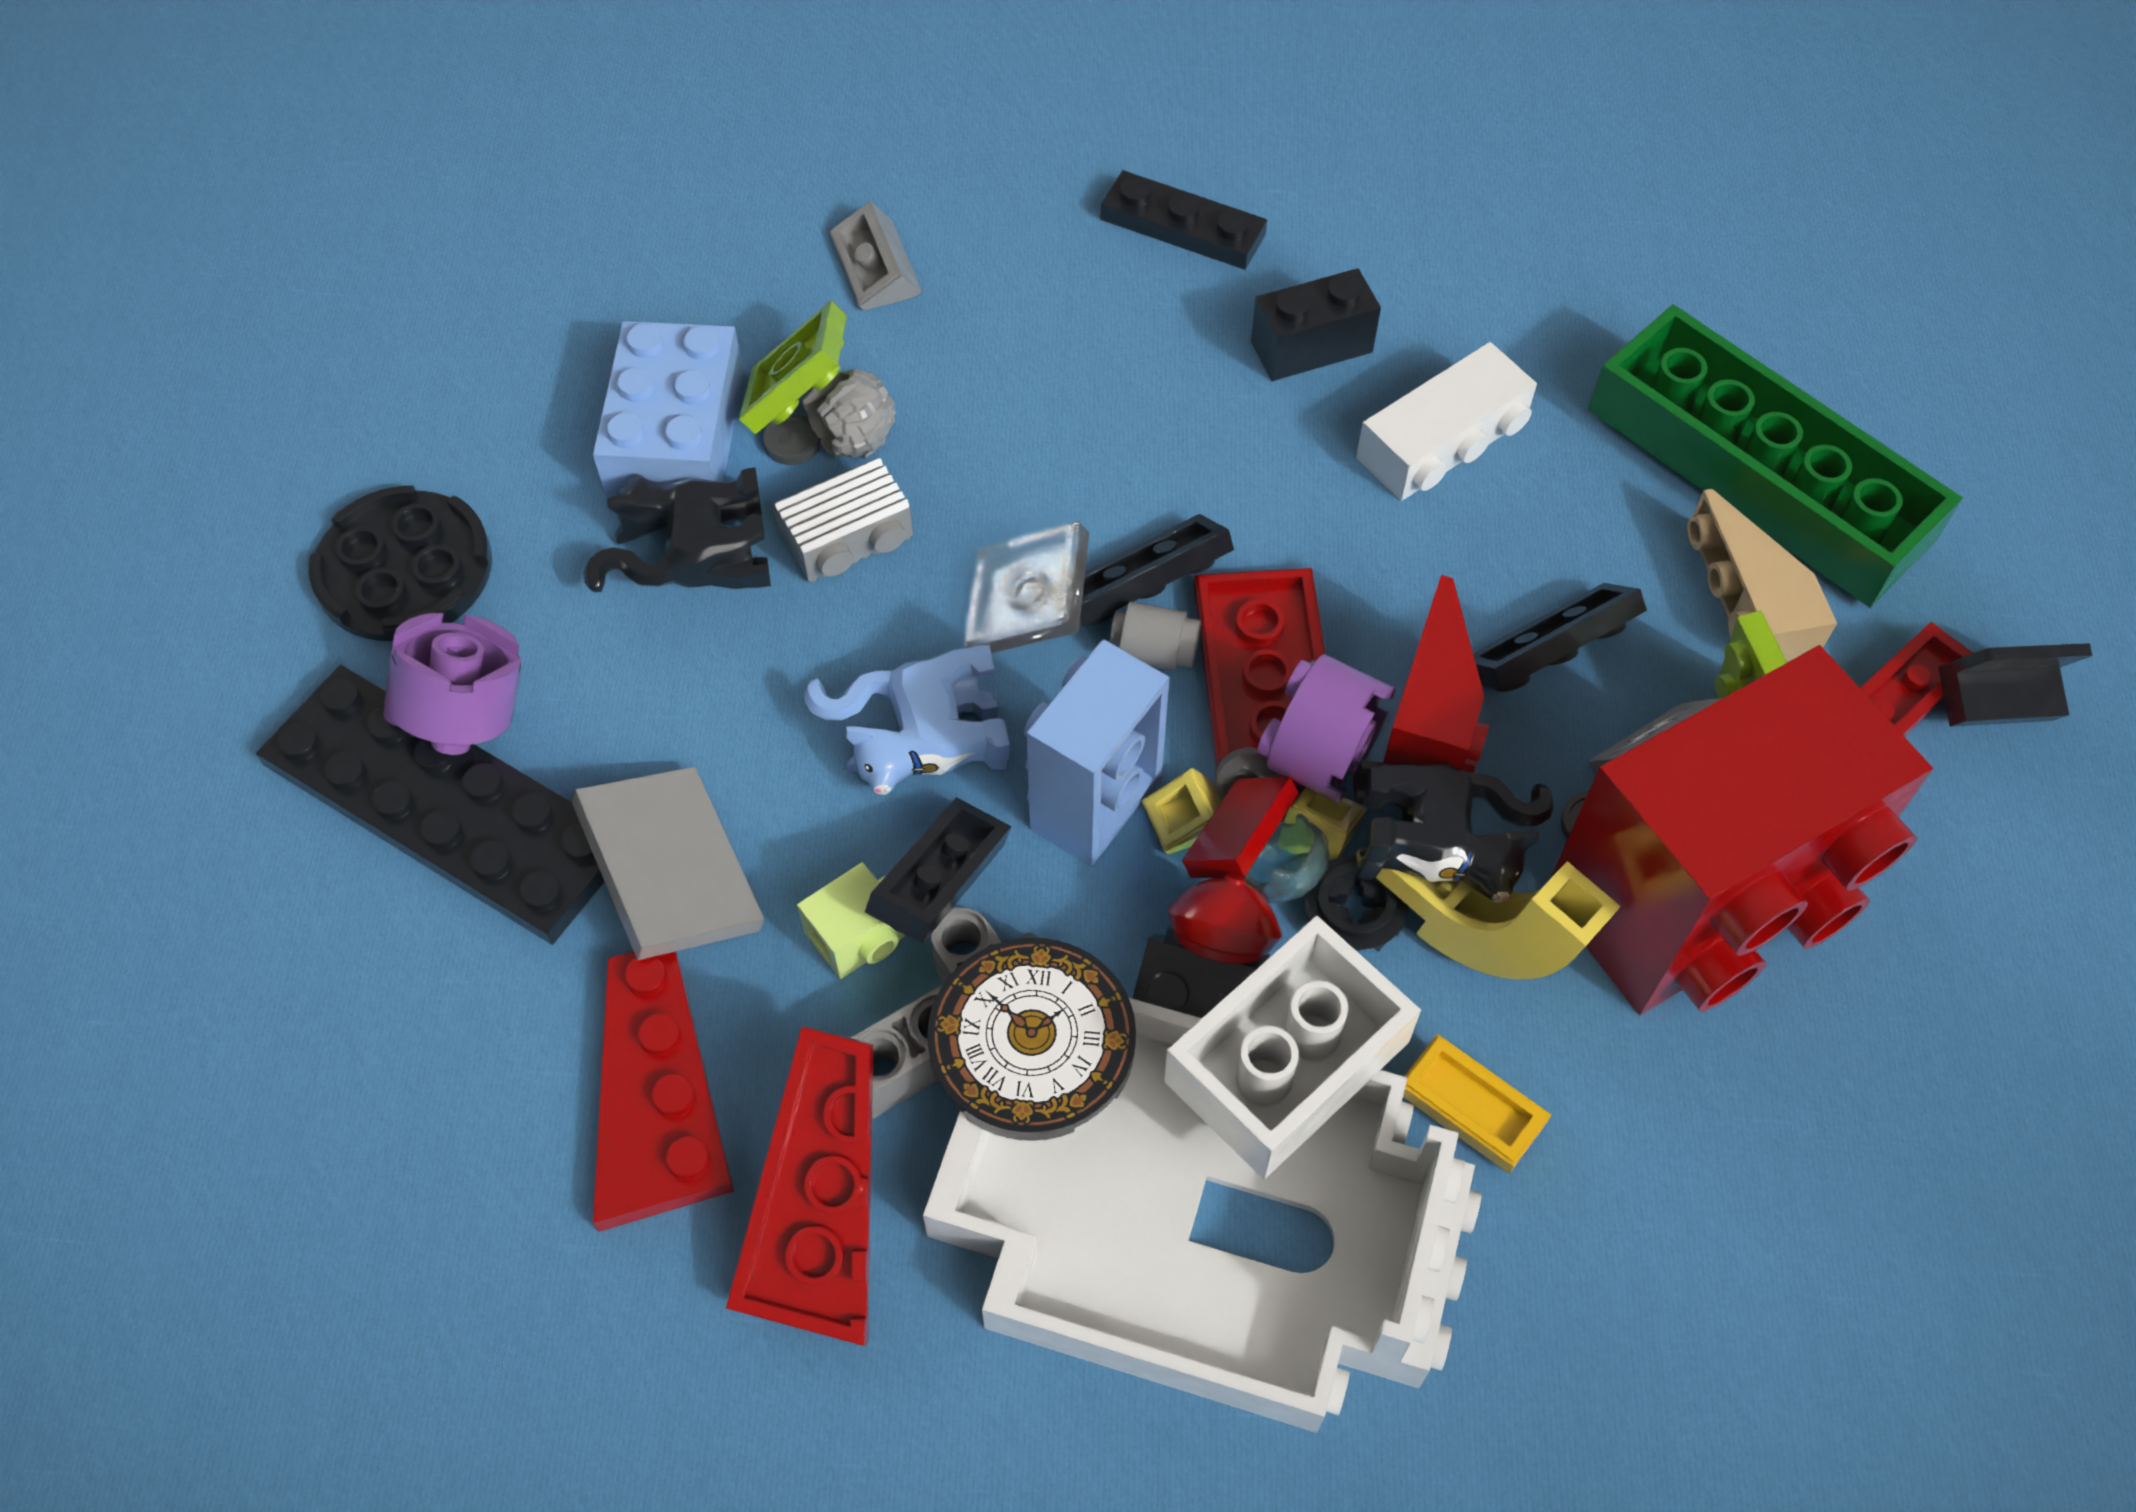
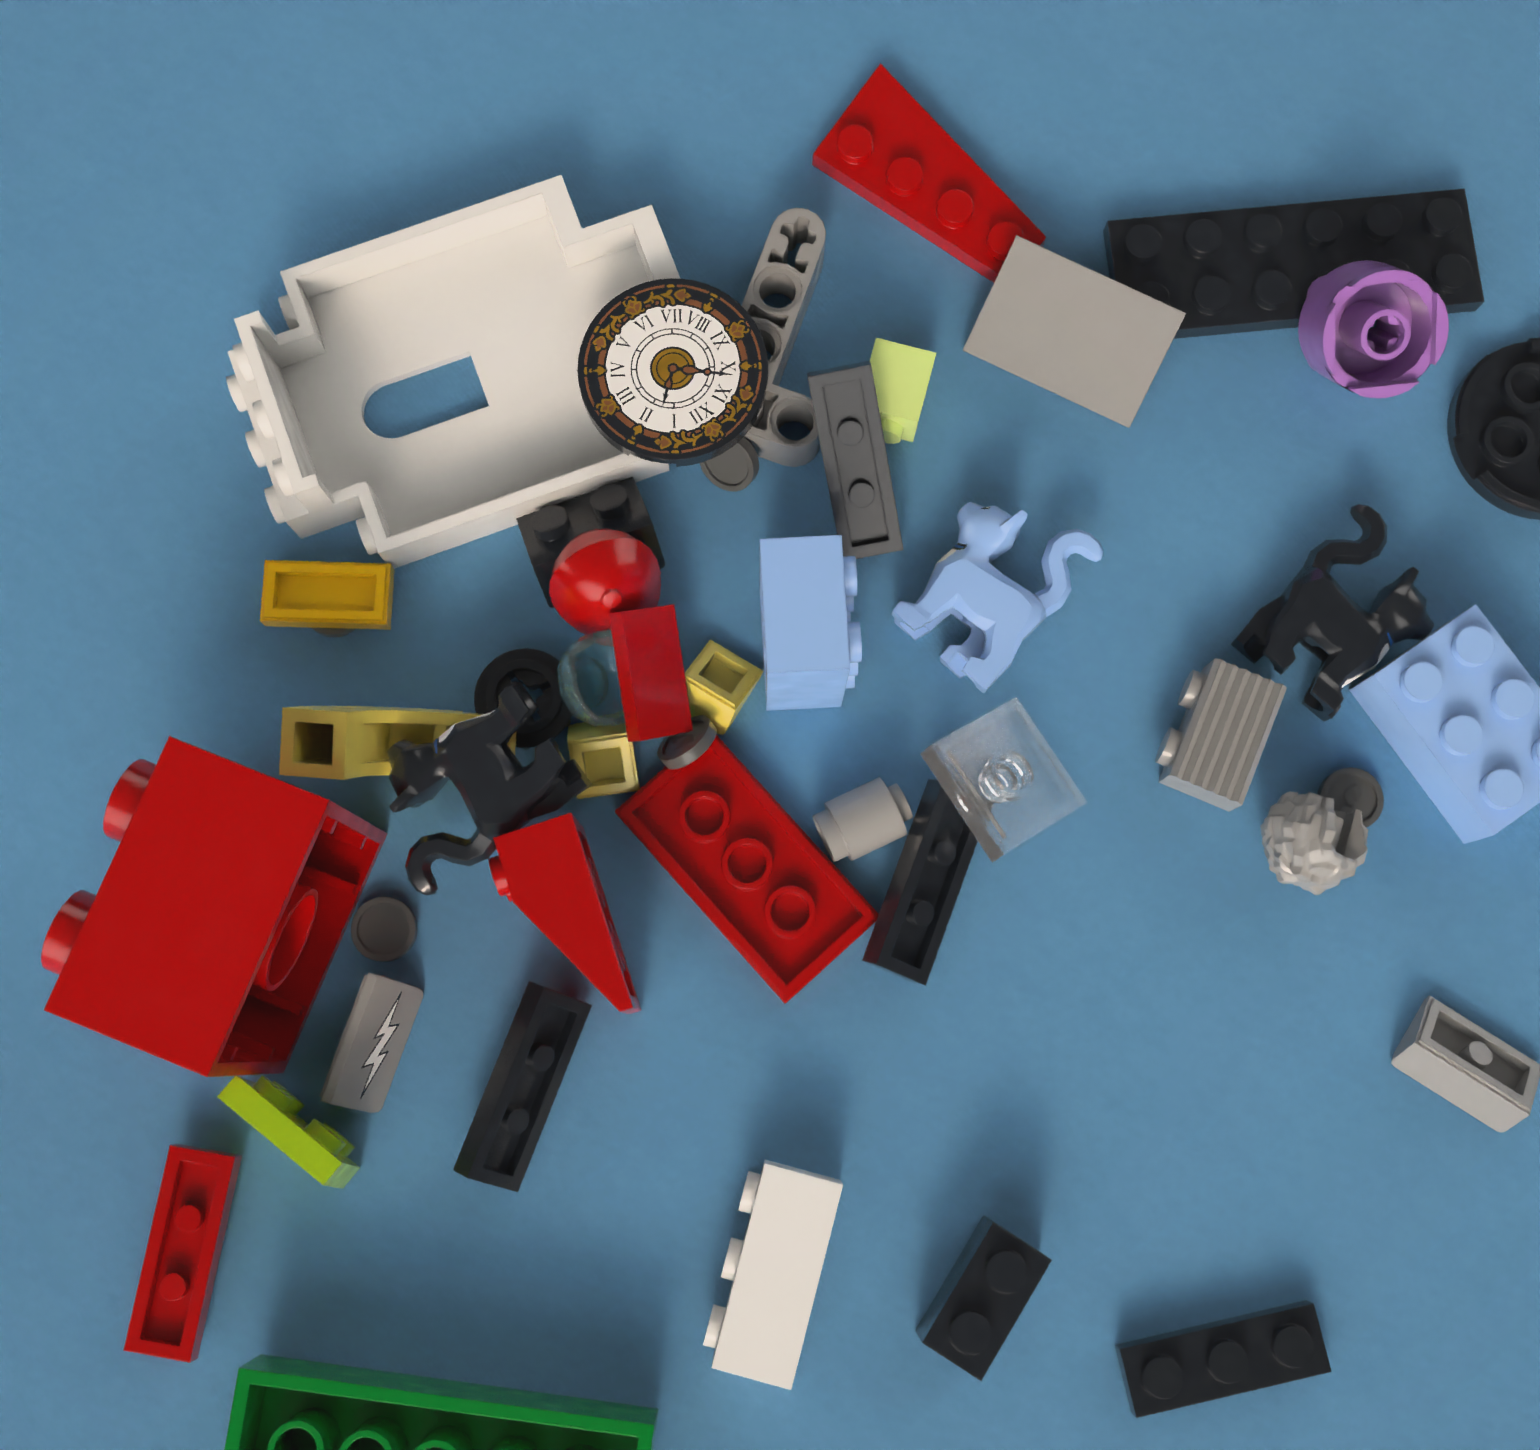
camera: 140 degrees right, 20 degrees up
red wing [726,1026,874,1346] -> none
lime plate [739,300,847,435] -> none
white brick [1164,916,1421,1180] -> none
medium lavender brick [1257,654,1395,803] -> none
tan slope [1687,489,1837,662] -> none
black panel [1938,643,2093,727] -> none

